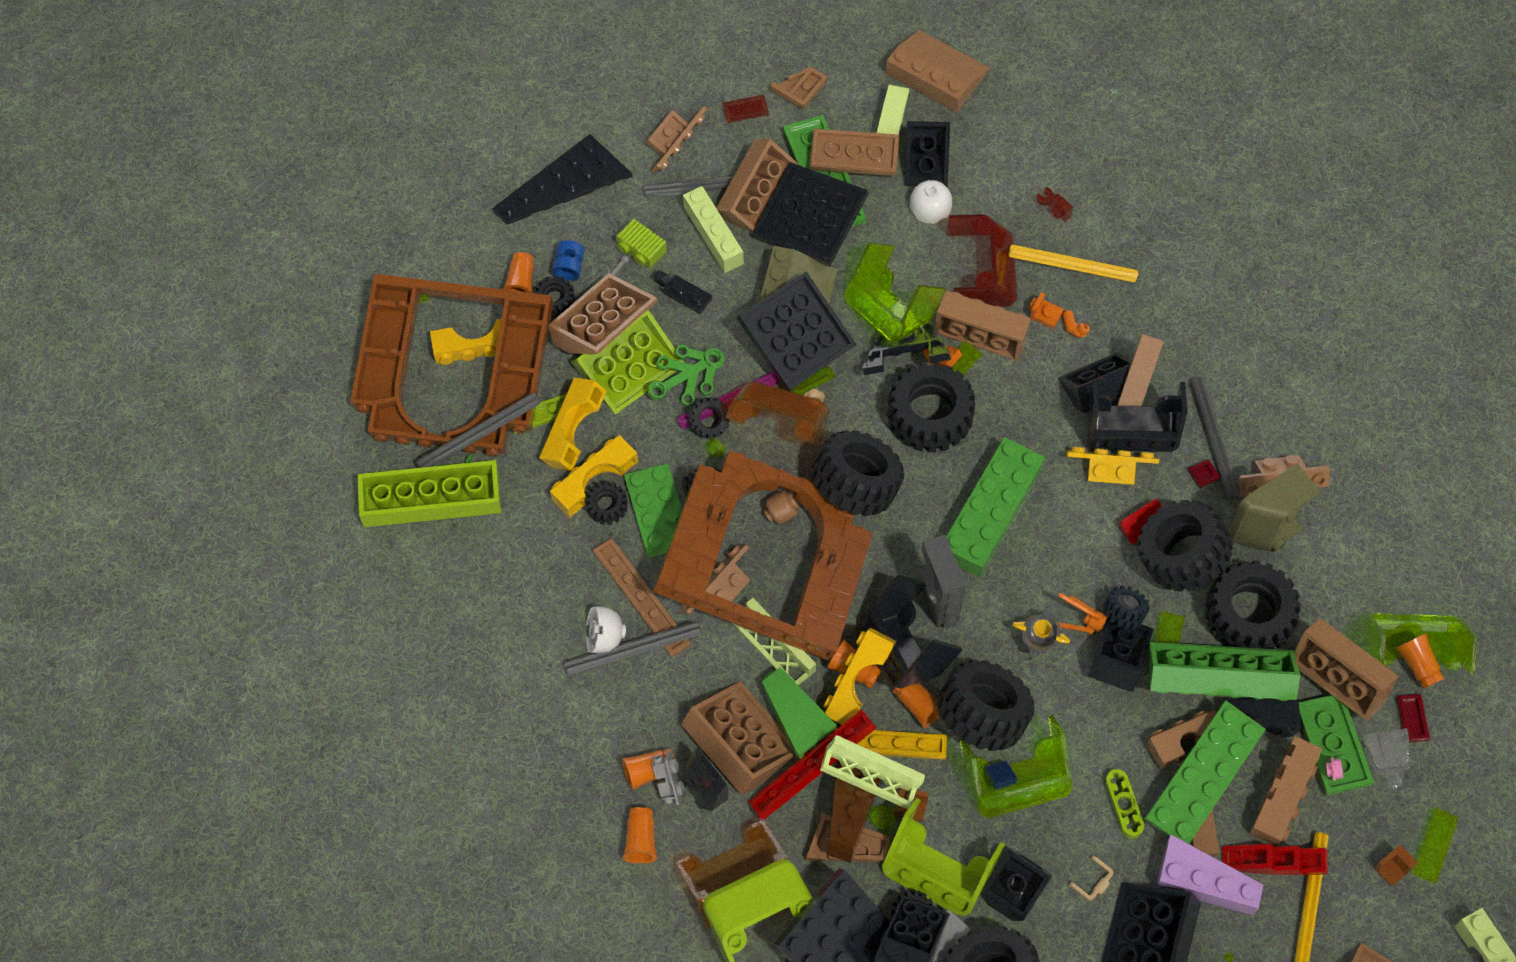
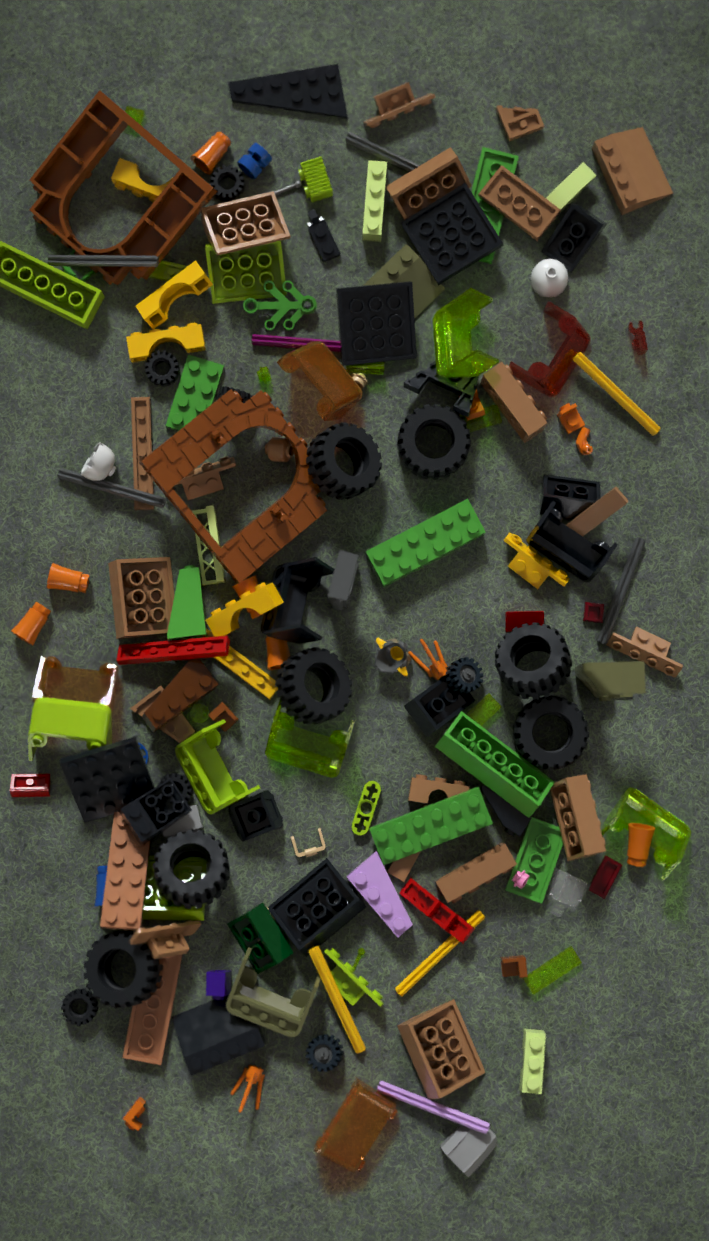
camera: 30 degrees right, 20 degrees up
light grey hinge [651,750,685,805] -> none
black slope [682,747,728,811] -> none
black tyre [688,397,731,438] -> none
clear red tile [723,94,769,123] -> none
yellowish green fence [820,735,925,809] -> none
dark blue tile [984,760,1017,790] -> none

